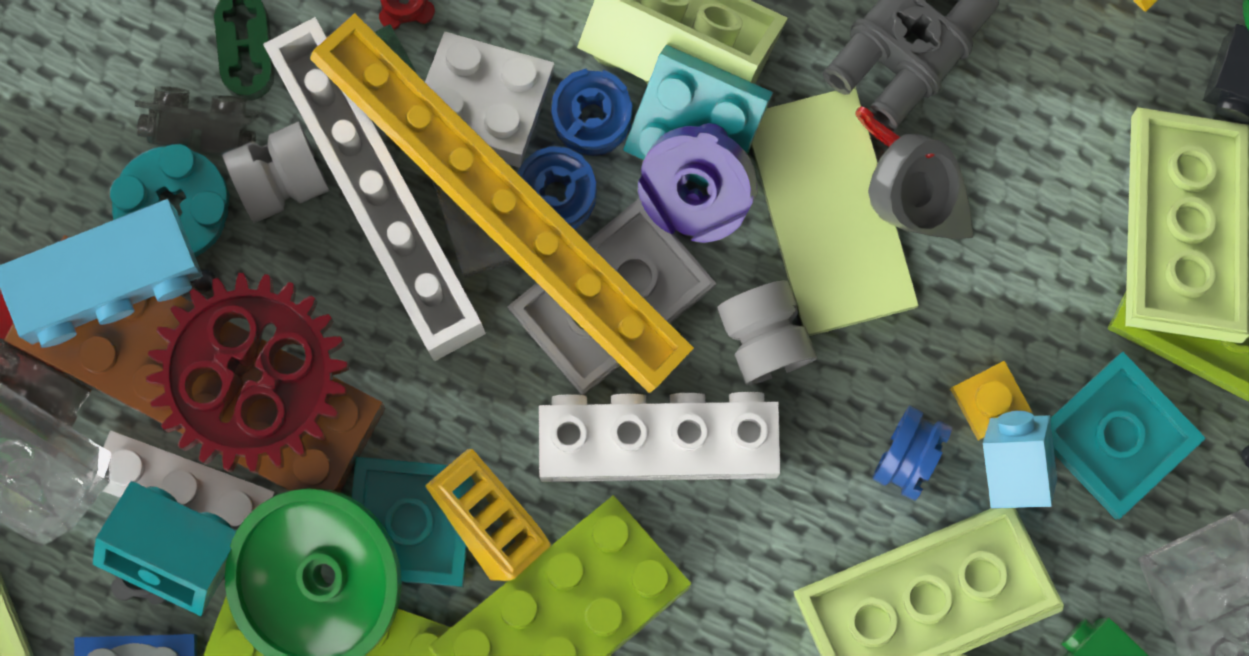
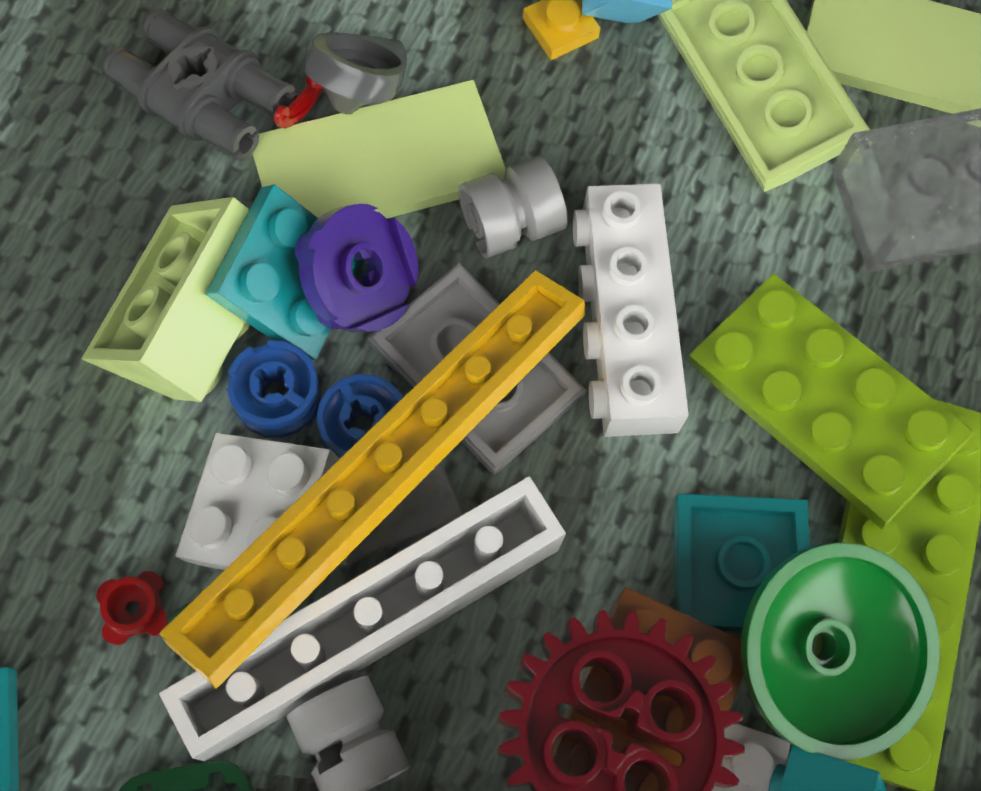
camera: 100 degrees left, 10 degrees down
yellow slope [425,449,551,581] -> none
blue wheel [872,405,953,501] -> none

